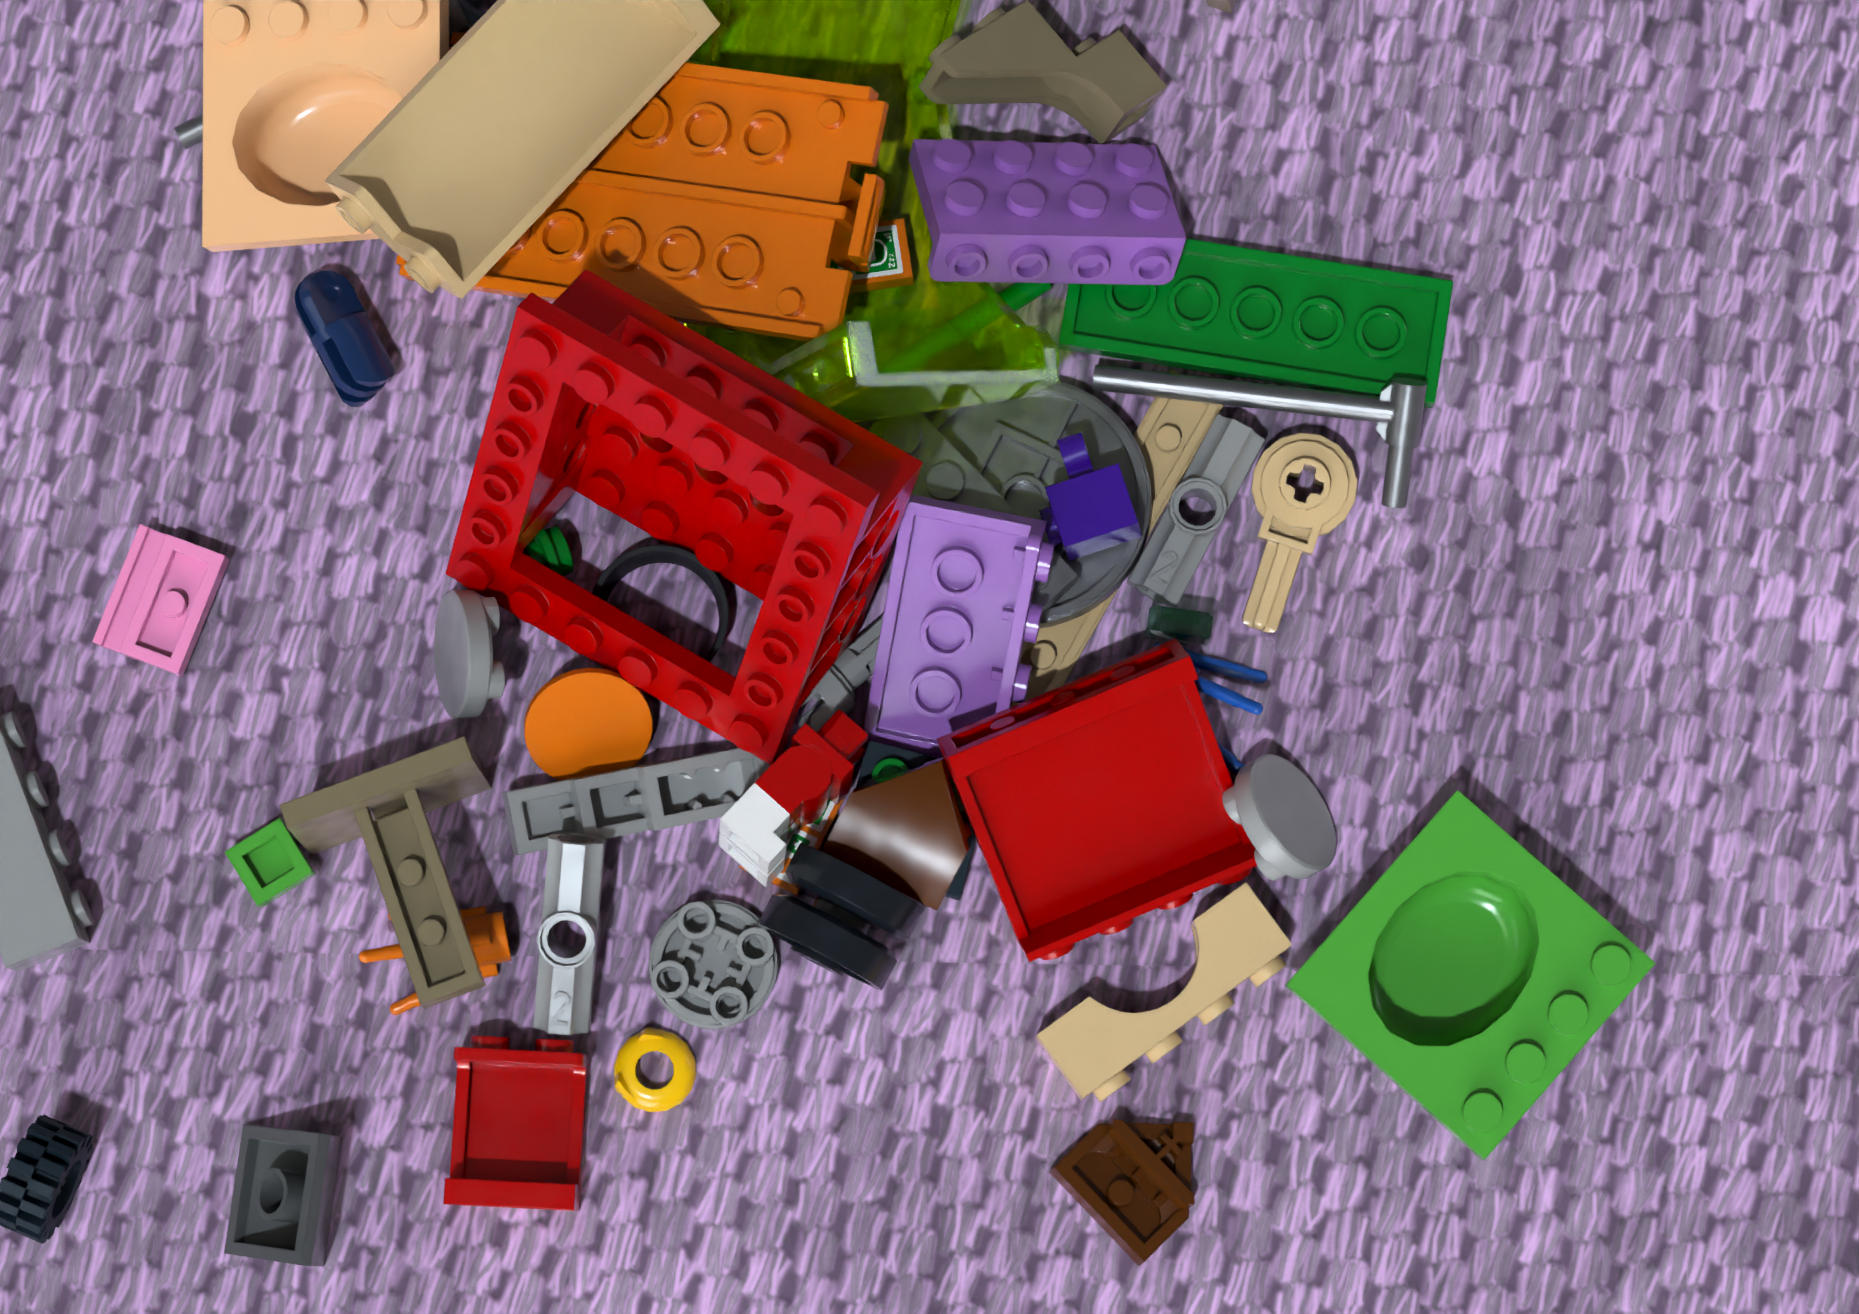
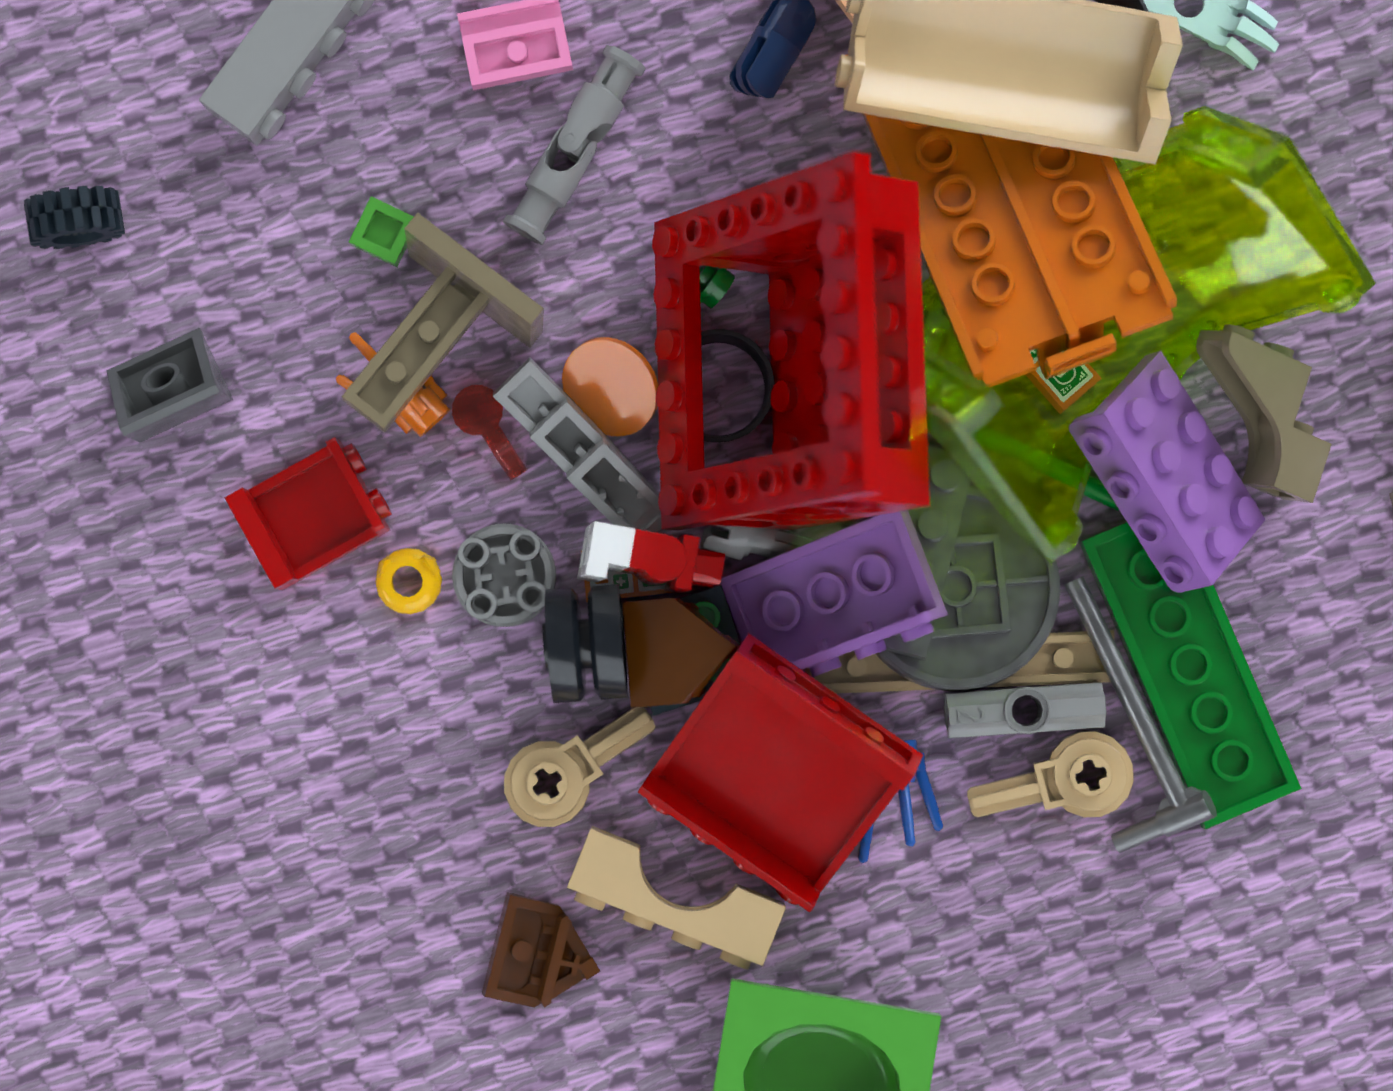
camera: 55 degrees right, 5 degrees up
light grey tile [434,590,505,719] -> none
light grey piece [533,832,606,1035] -> none
dark purple brick [1039,432,1142,561] -> none
clear green tile [1144,605,1213,647] -> none
light grey tile [1222,754,1336,881] -> none
none -> clear red plate [452,385,527,481]
none -> light grey piece [503,45,646,245]
none -> tan piece [504,707,656,827]

